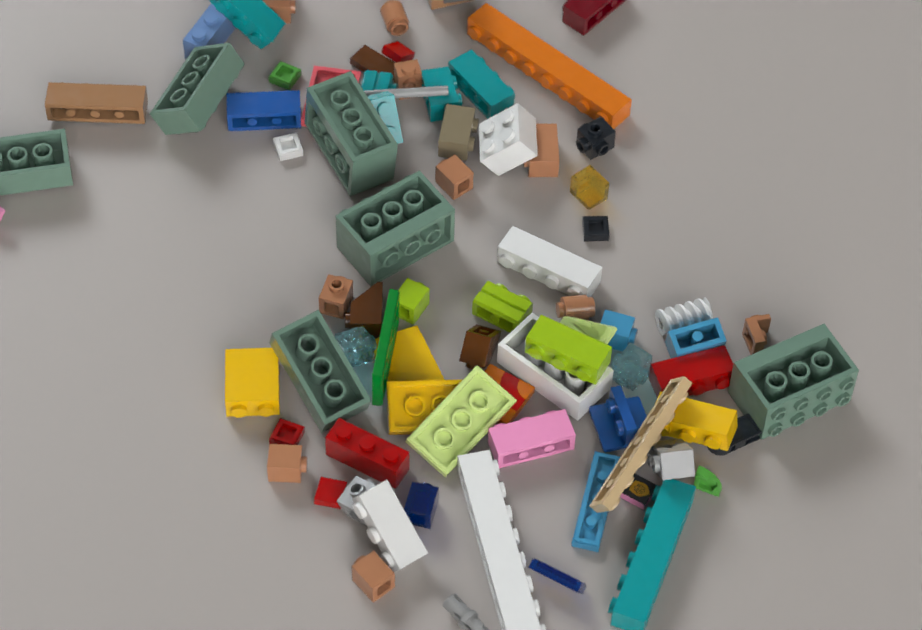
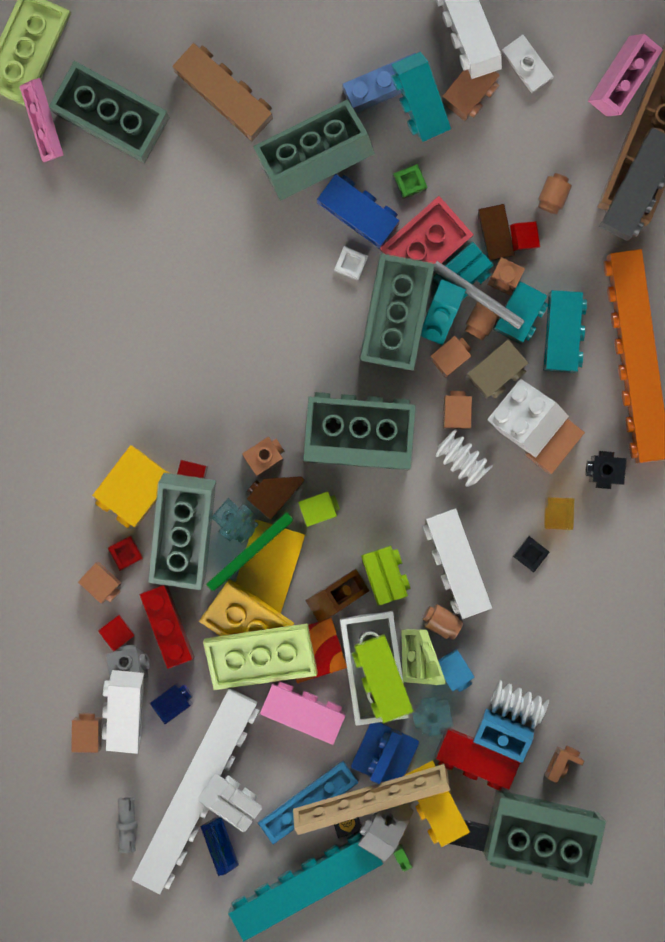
camera: 45 degrees right, 35 degrees up
none -> white brick [198,774,262,832]
none -> nougat brick [429,336,471,378]
none -> white piece [435,429,493,487]
none -> nougat brick [465,302,499,341]

